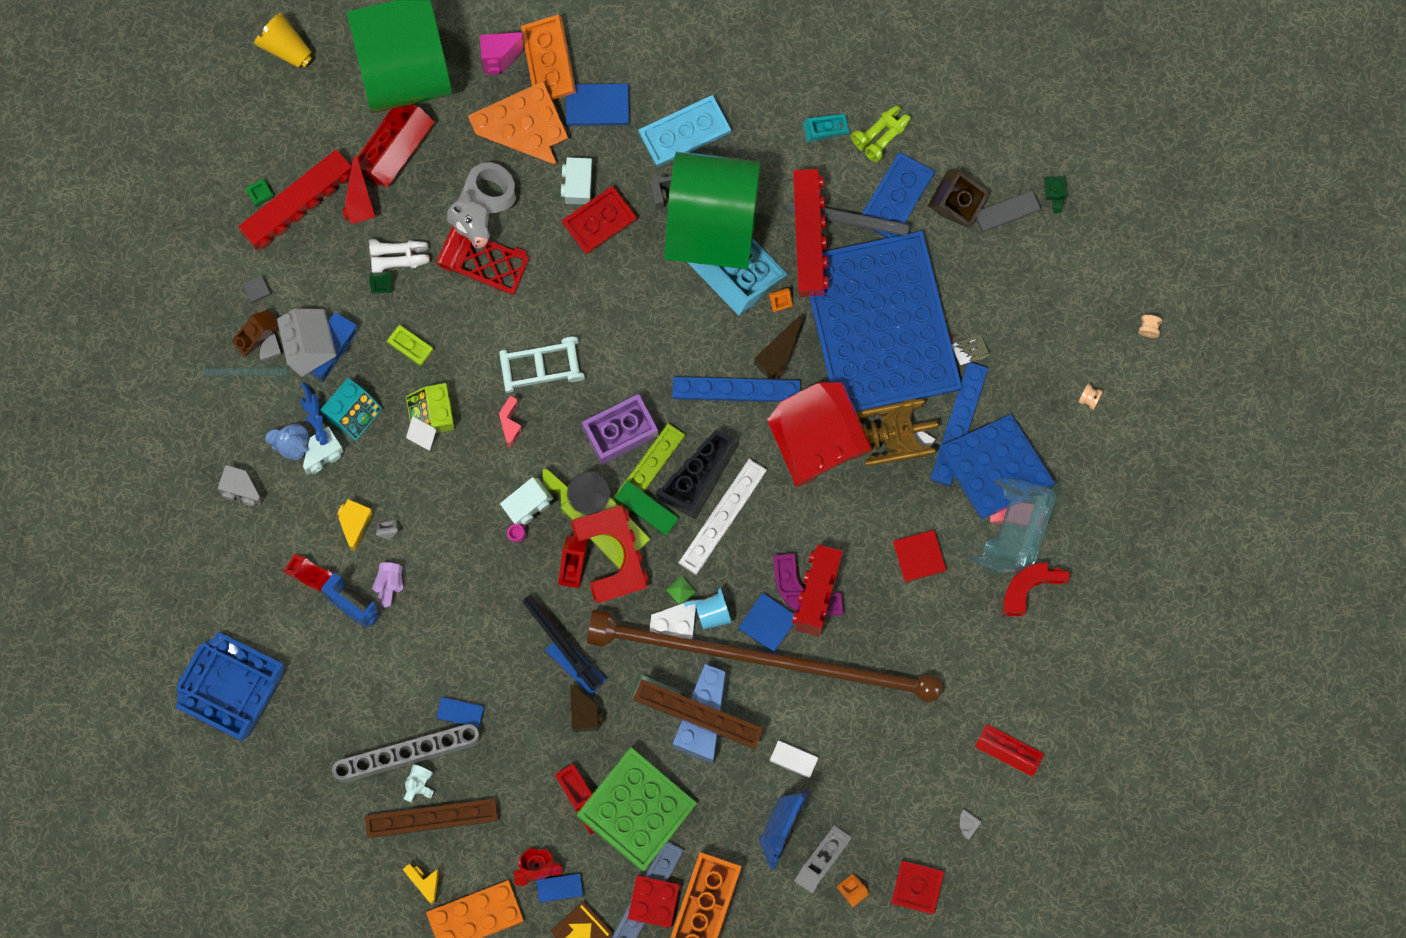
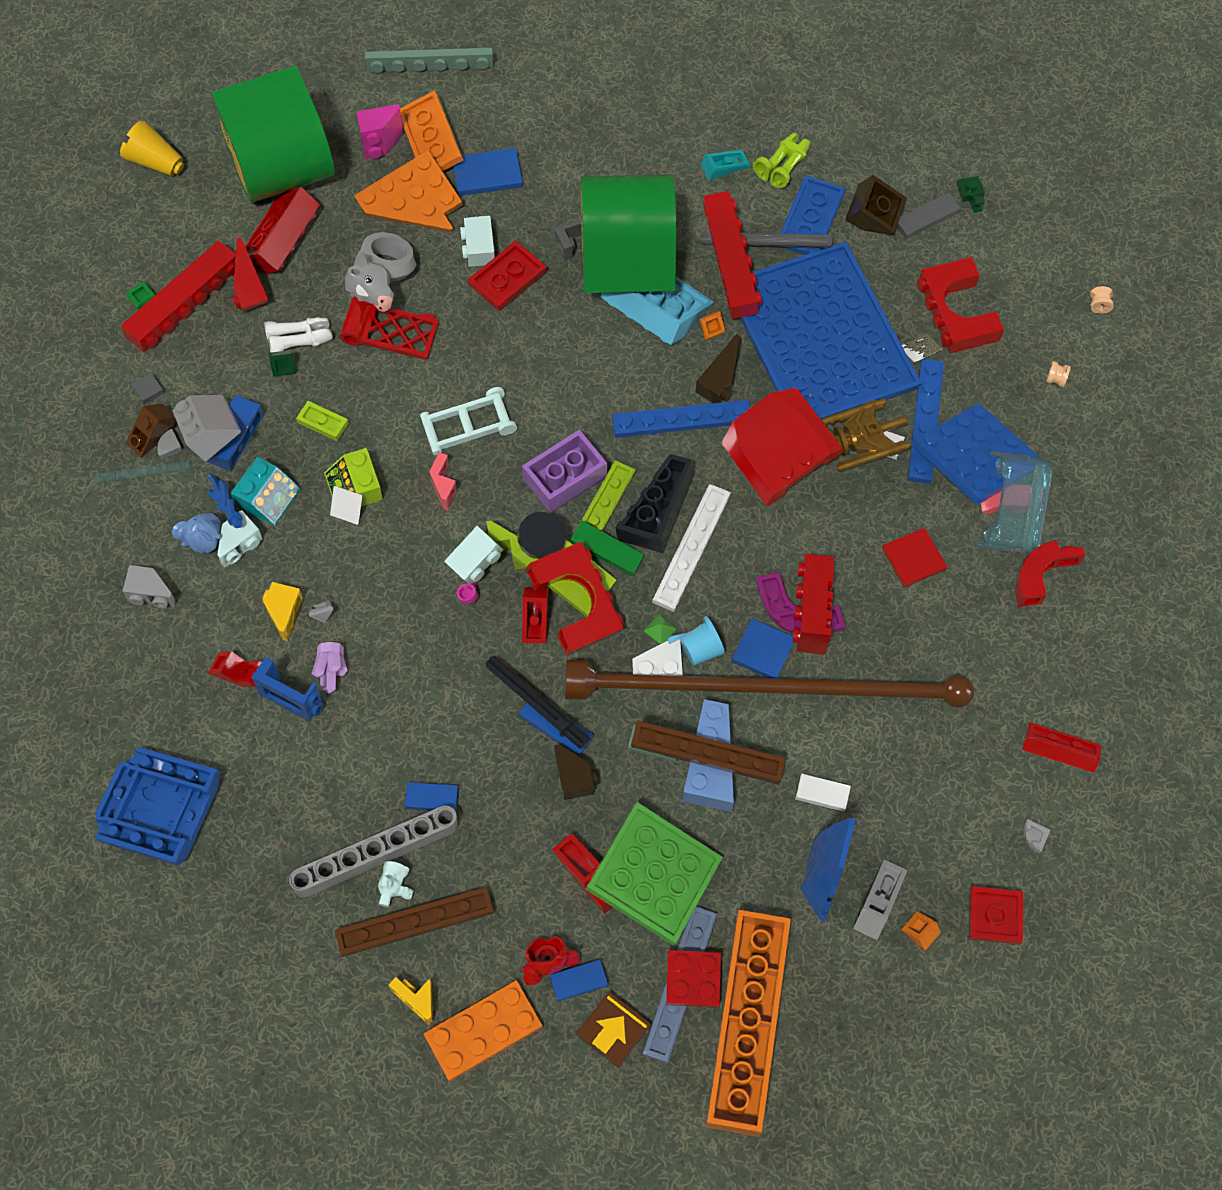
camera: 10 degrees left, 10 degrees down
medium azure plate [638,95,731,167] -> none
none -> red arch [917,257,1004,354]

